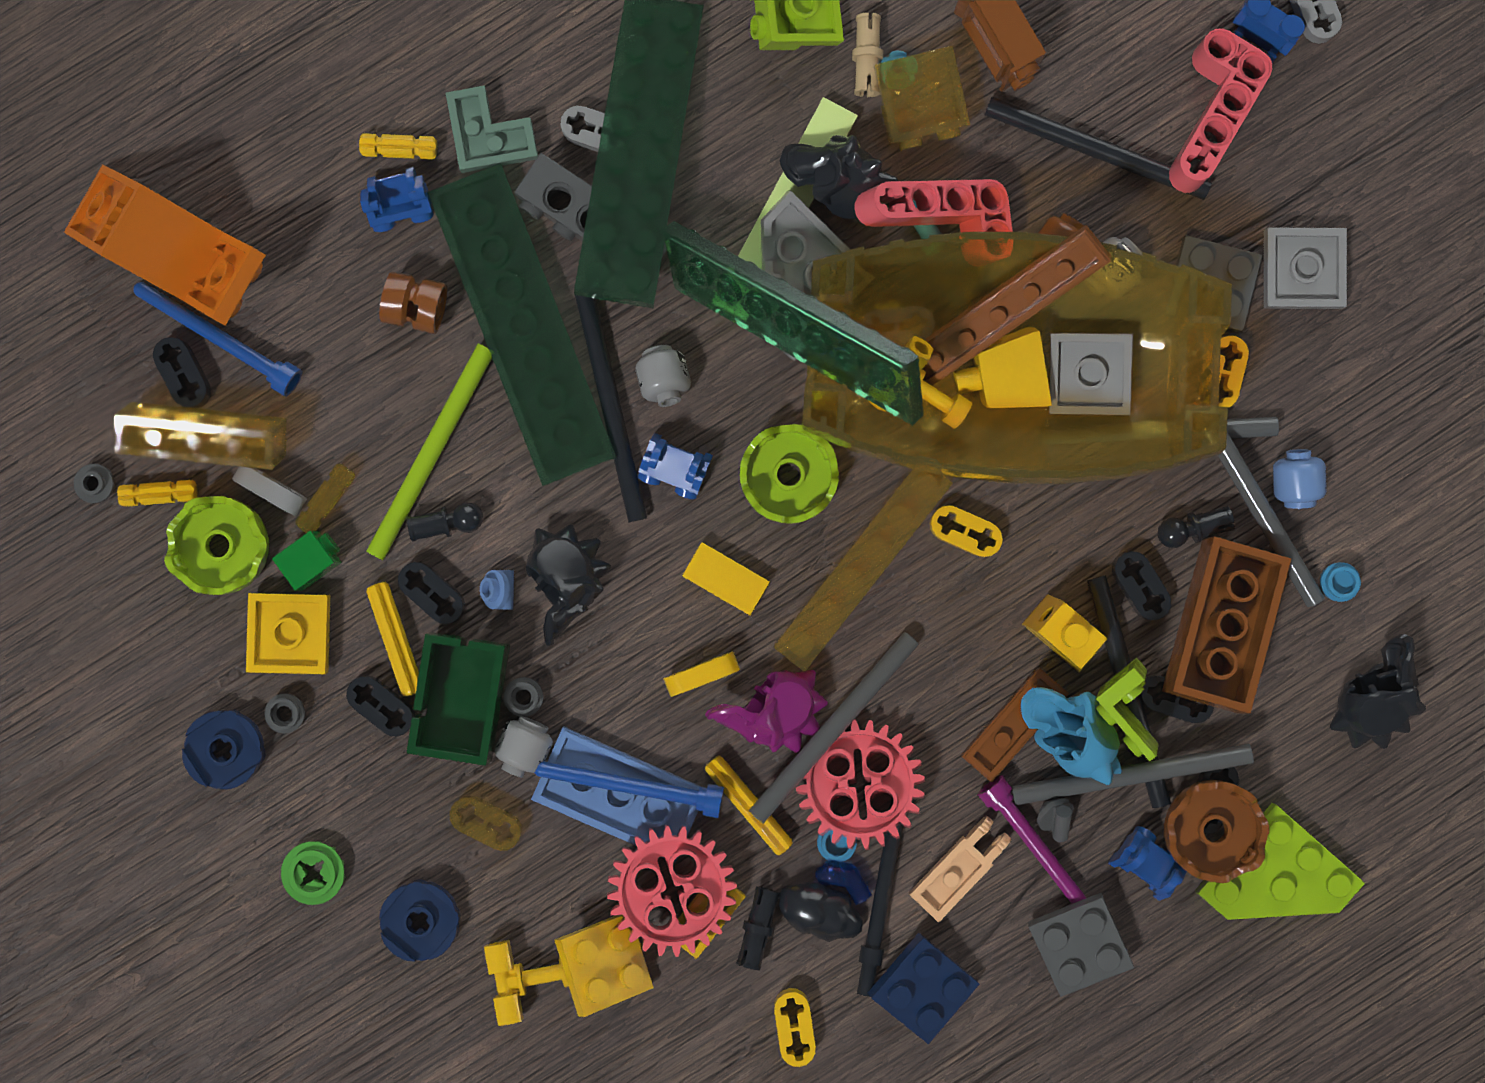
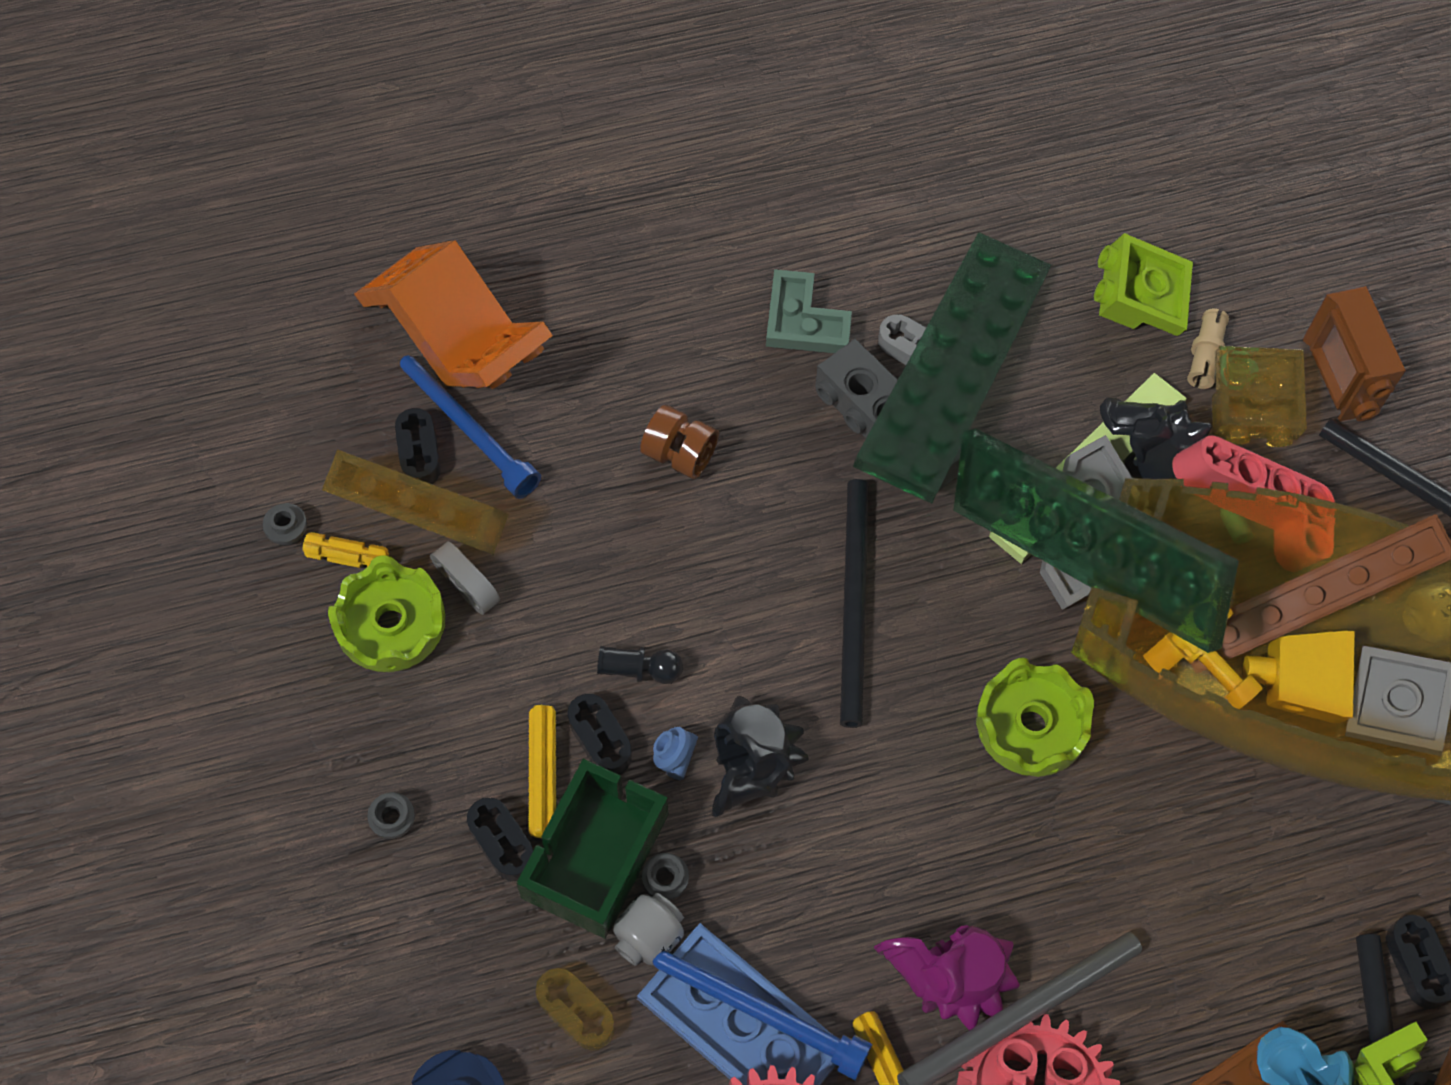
camera: 15 degrees right, 25 degrees down
dark blue plate [182,710,266,789] -> none
yellow plate [246,593,330,674] -> none
green brick [272,530,342,591] -> none
bright green gear [281,841,346,905] -> none
clear yellow axle [295,463,355,533] -> none
yellow axle [359,133,438,159] -> none
blue piece [360,166,434,232] -> none
lime piece [366,343,495,560] -> none
clear green plate [427,163,616,487] -> none
light grey head [635,345,691,407] -> none
piece [638,433,713,499] -> none
yellow beam [663,651,740,697] -> none
yellow tile [682,542,770,615] -> none
clear yellow brick [772,458,953,672] -> none
yellow beam [929,505,1003,557] -> none
yellow torso [1022,594,1107,673] -> none

